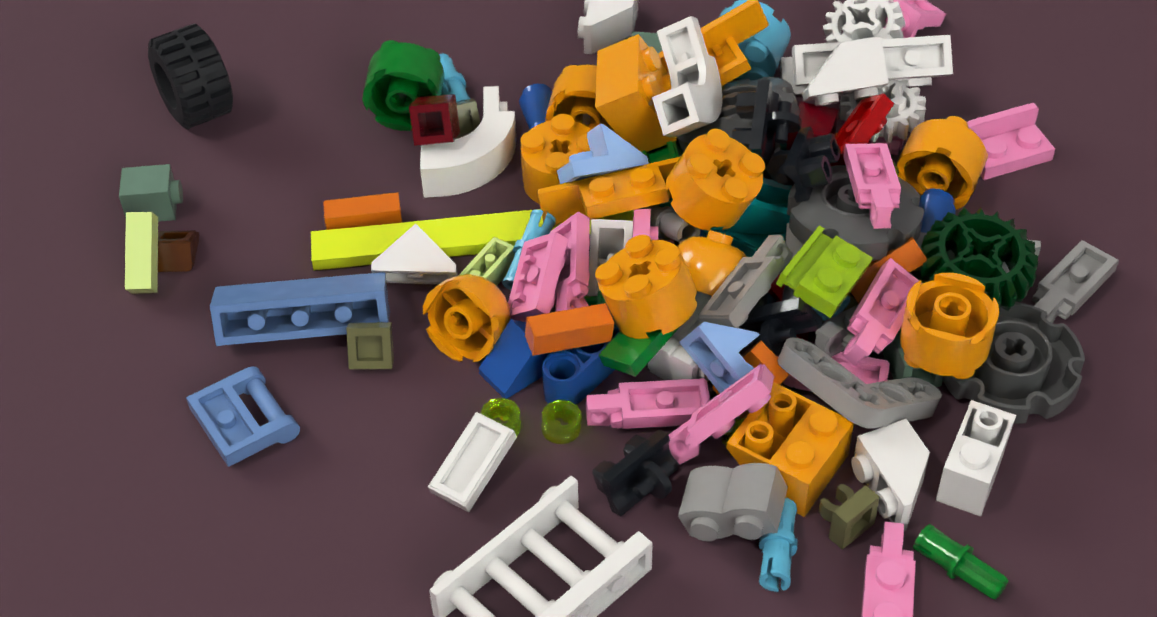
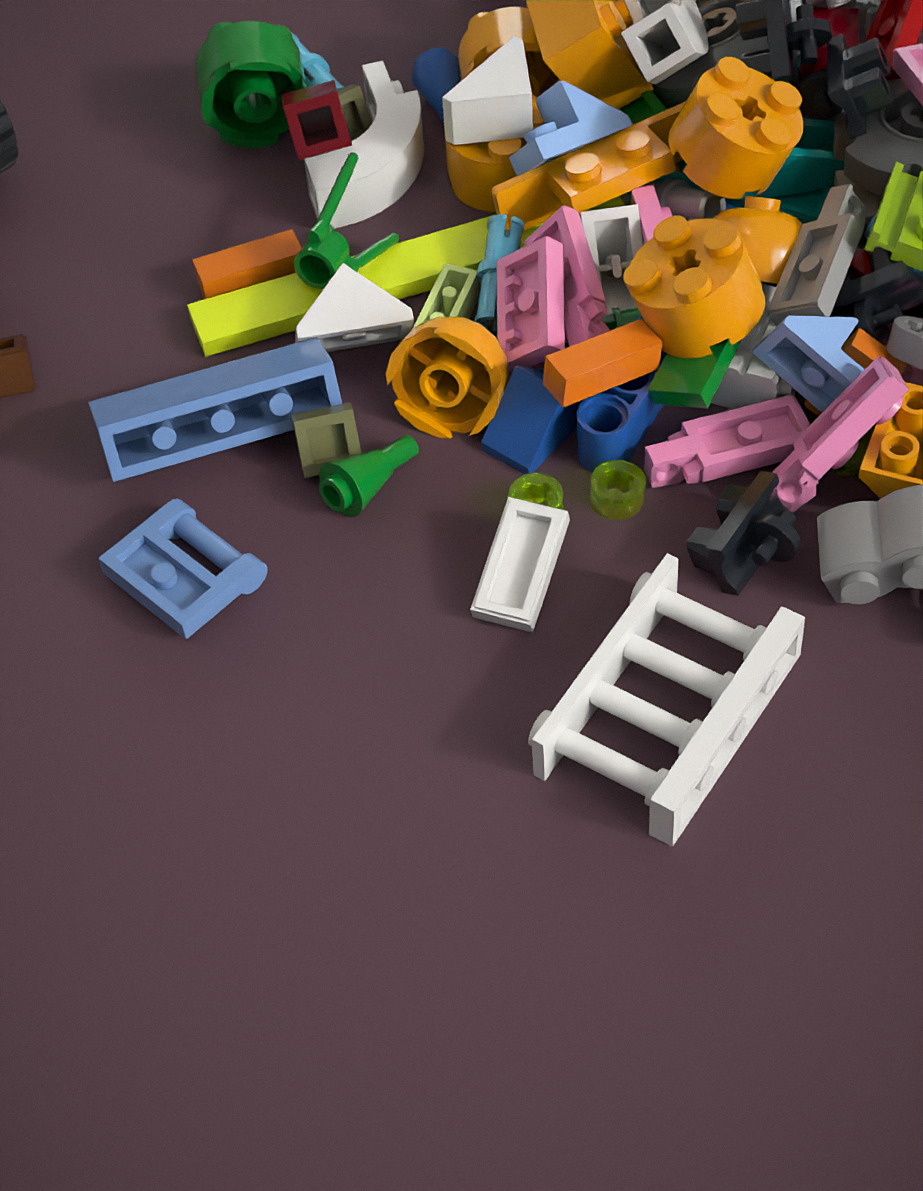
camera: 10 degrees left, 5 degrees up
none -> green plant [294,152,399,289]
none -> green cone [319,434,419,517]
none -> white slope [442,36,533,145]

